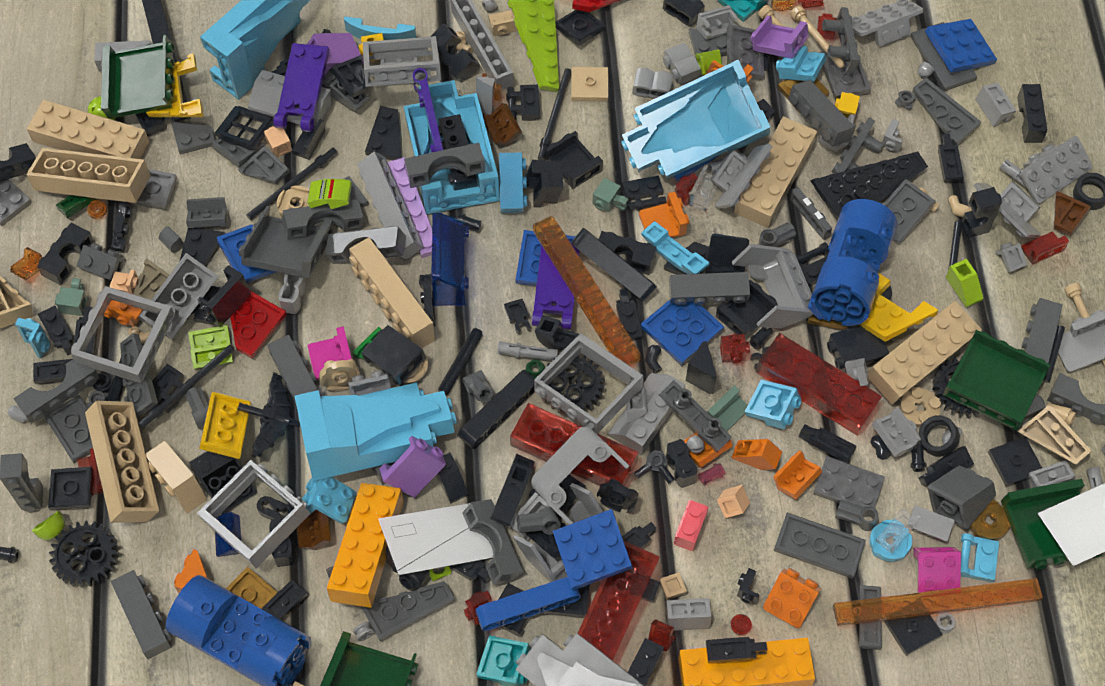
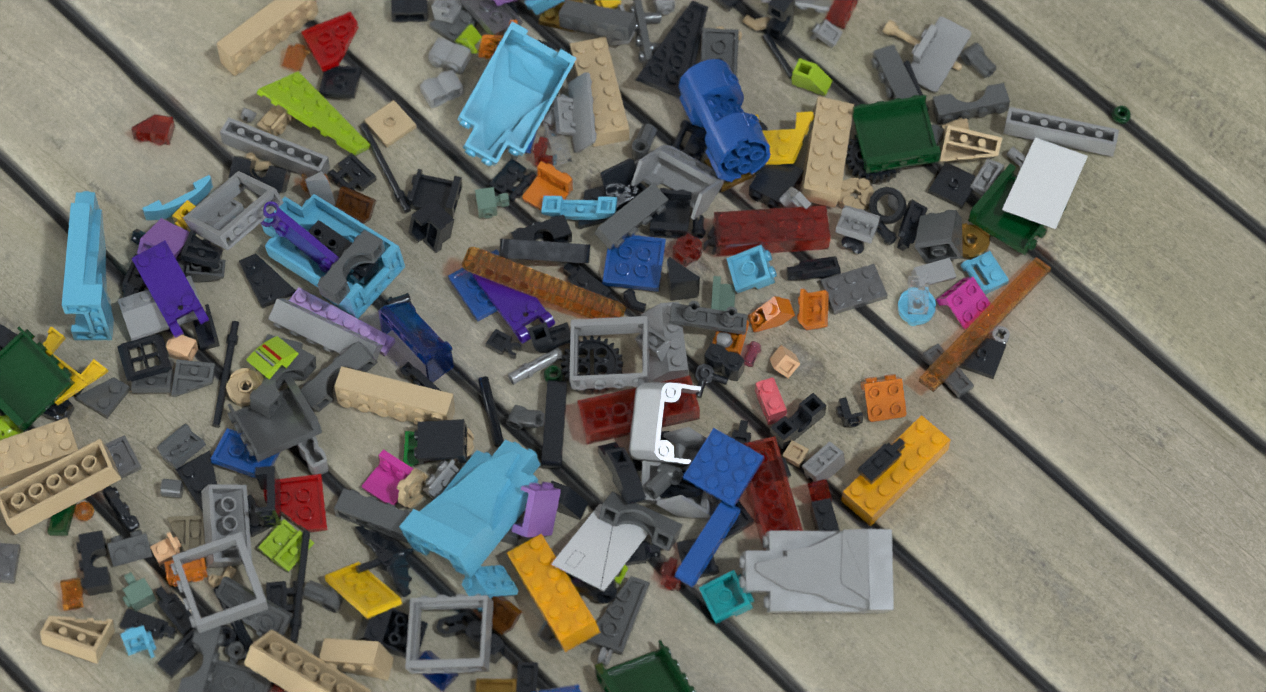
camera: 40 degrees left, 0 degrees up
dark azure wedge [499,152,527,213] -> none
black plate [597,479,639,513] -> none
clear red plate [730,614,752,635] -> none
dark grey tile [774,512,866,579] -> none
dark grey plate [790,187,832,241] -> none
dark grey piece [835,500,879,531] -> none
none -> black arch [770,393,827,450]

